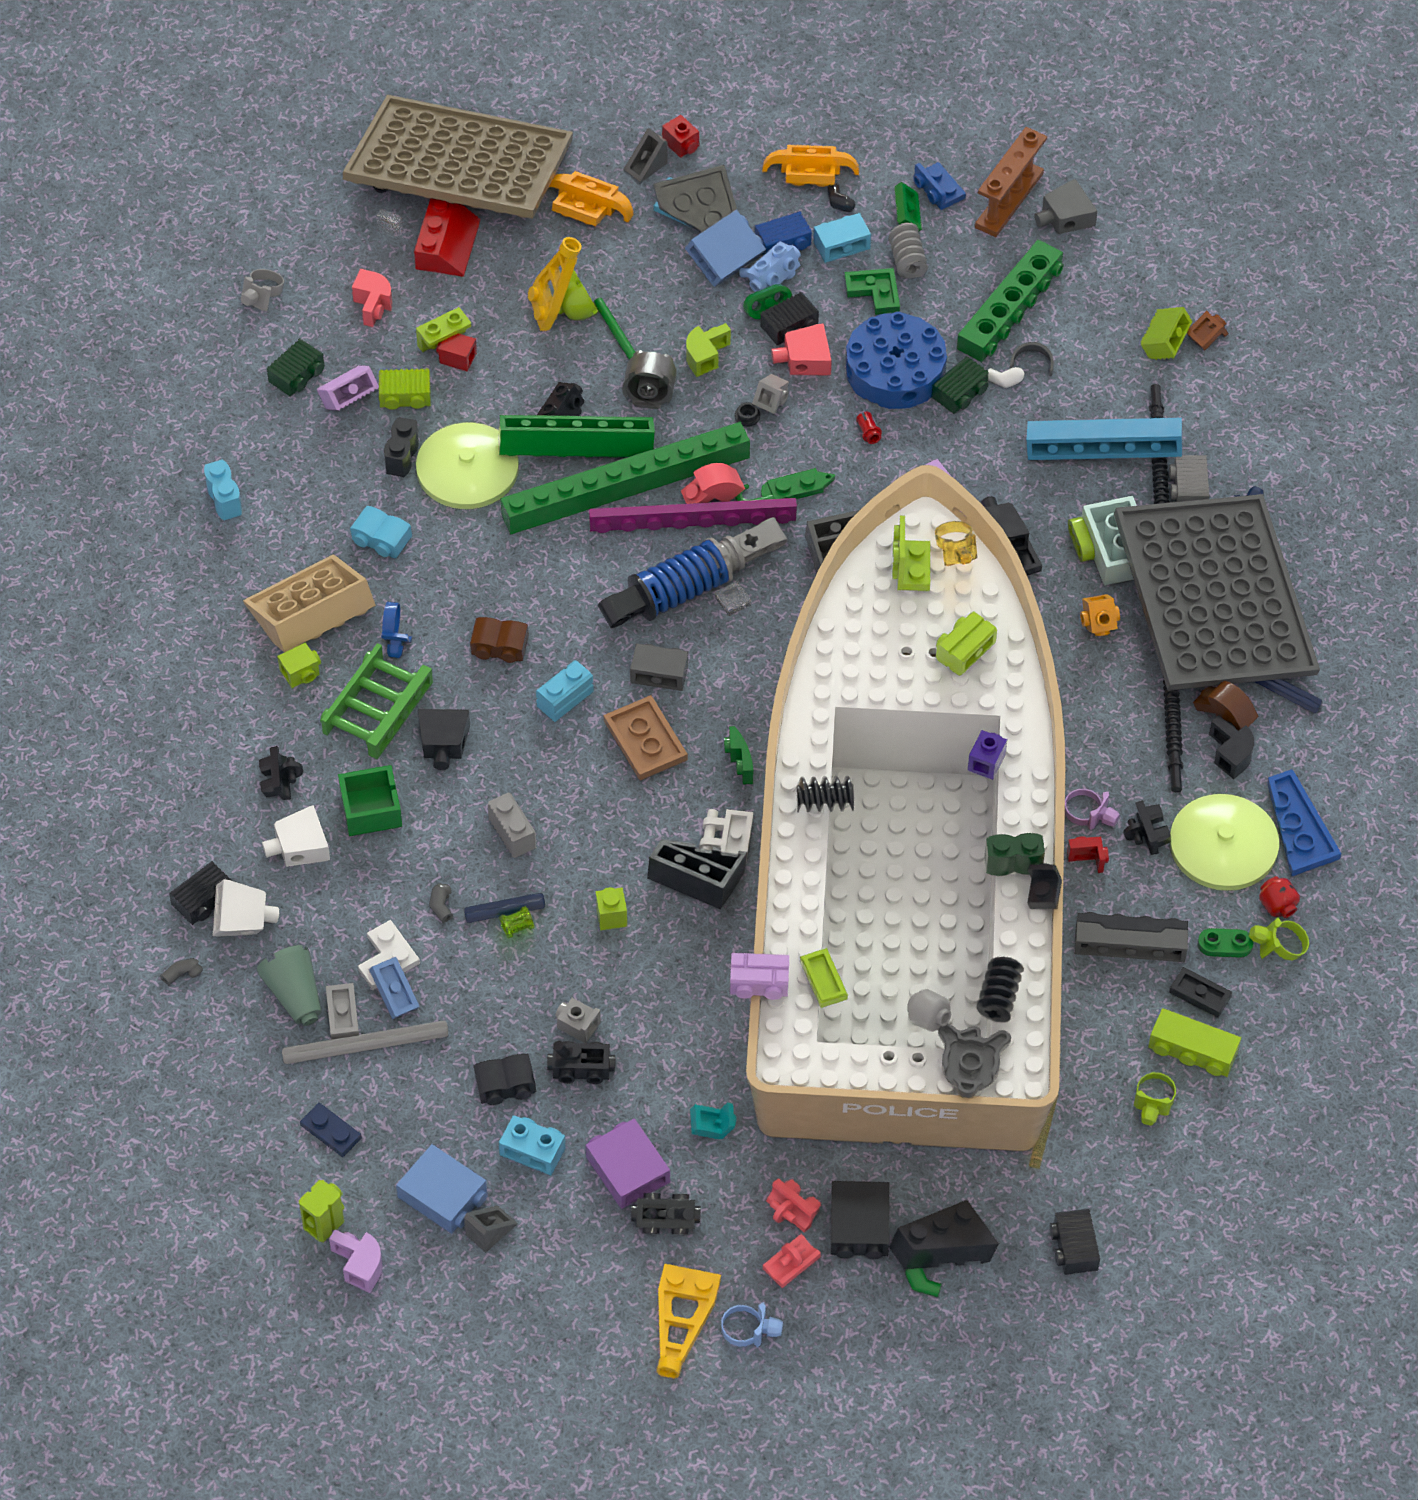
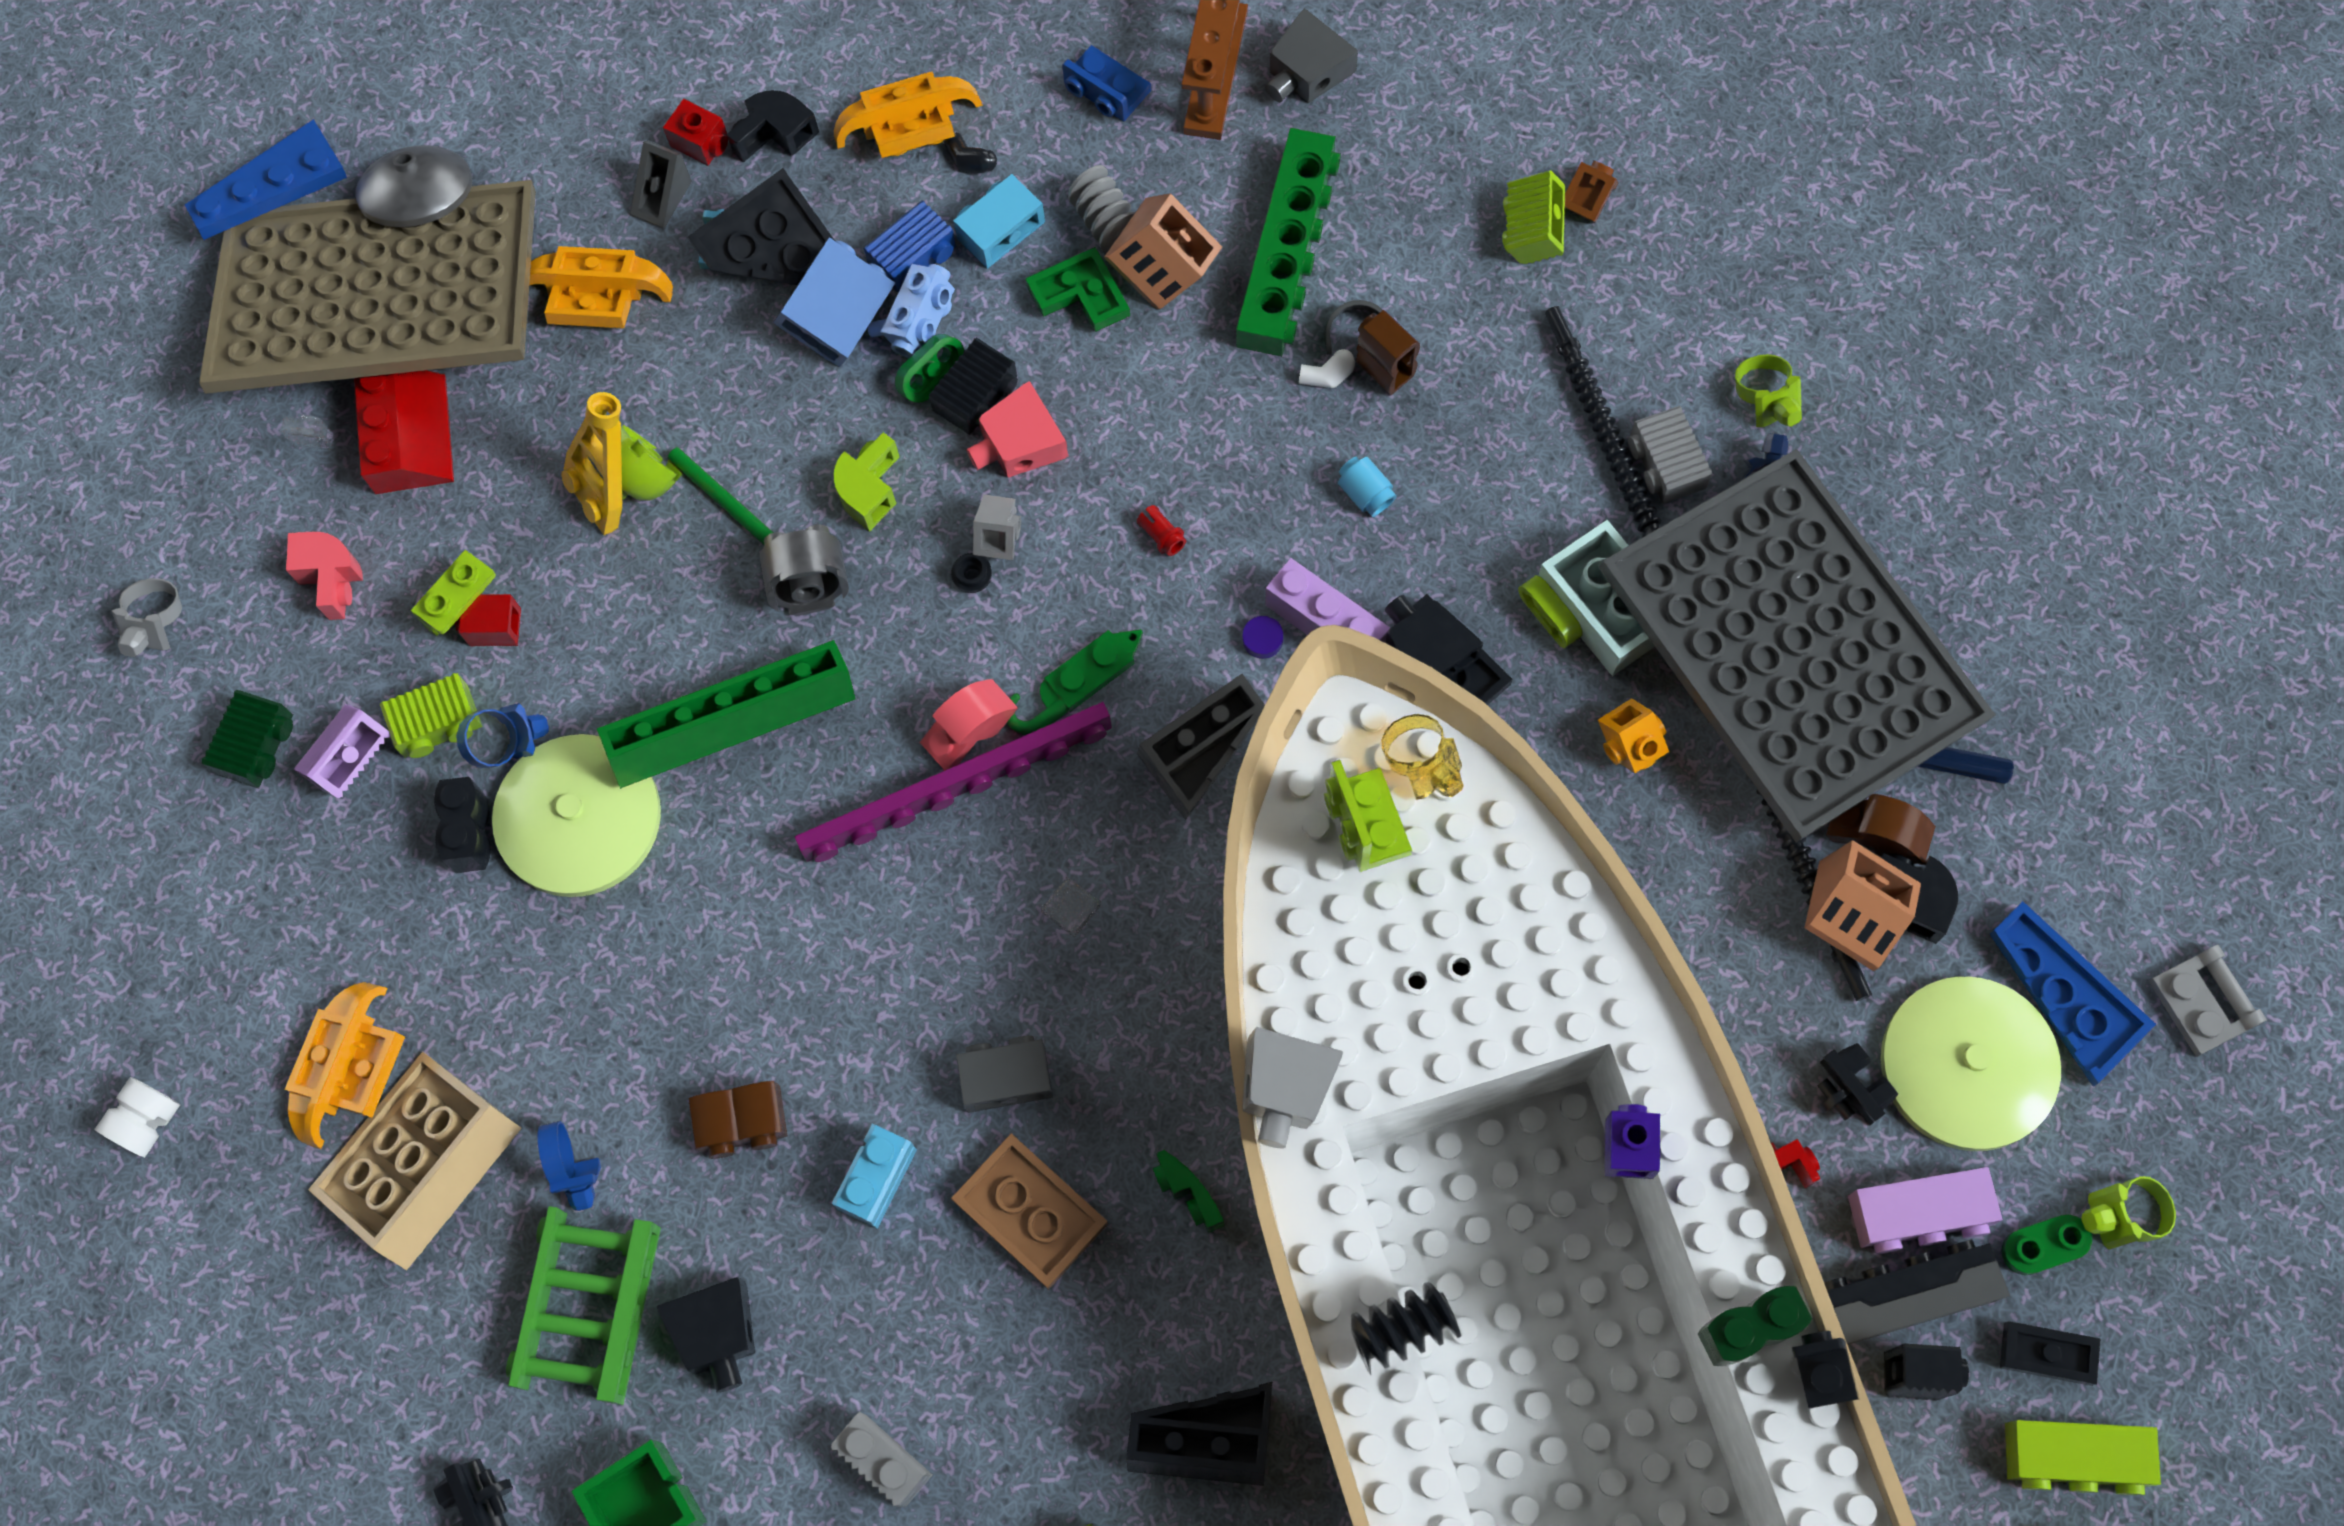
camera: 15 degrees left, 15 degrees up
medium azure brick [204,460,242,520] -> none
lime brick [277,642,321,688] -> none
medium azure brick [350,506,412,558] -> none
green brick [500,422,750,535] -> none
black brick [537,382,585,416] -> none
piece [597,517,788,628] -> none
white plate [699,809,753,862] -> none
blue brick [845,312,947,409] -> none
green plate [894,182,922,232] -> none
dark green brick [931,356,989,414] -> none
lime brick [936,611,997,676] -> none
dark azure brick [1026,418,1182,460] -> none
lavender piece [1065,789,1120,830] -> none
red head [1259,876,1300,918] -> none
none -> white wheel [94,1077,180,1158]
none -> blue wing [185,119,347,240]
none -> light orange plate [284,982,405,1149]
none -> flat silver dish [355,145,472,227]
none -> blue piece [456,703,549,768]
none -> black brick [727,90,819,162]
none -> nougat slope [1104,193,1222,310]
none -> light grey torso [1242,1027,1343,1149]
none -> medium azure brick [1338,457,1397,517]
none -> reddish brown brick [1356,310,1420,395]
none -> lime piece [1735,354,1802,427]
none -> nougat slope [1804,840,1921,971]
none -> lavender brick [1848,1167,2003,1254]
none -> black brick [1884,1343,1969,1401]
none -> light grey plate [2148,944,2267,1057]

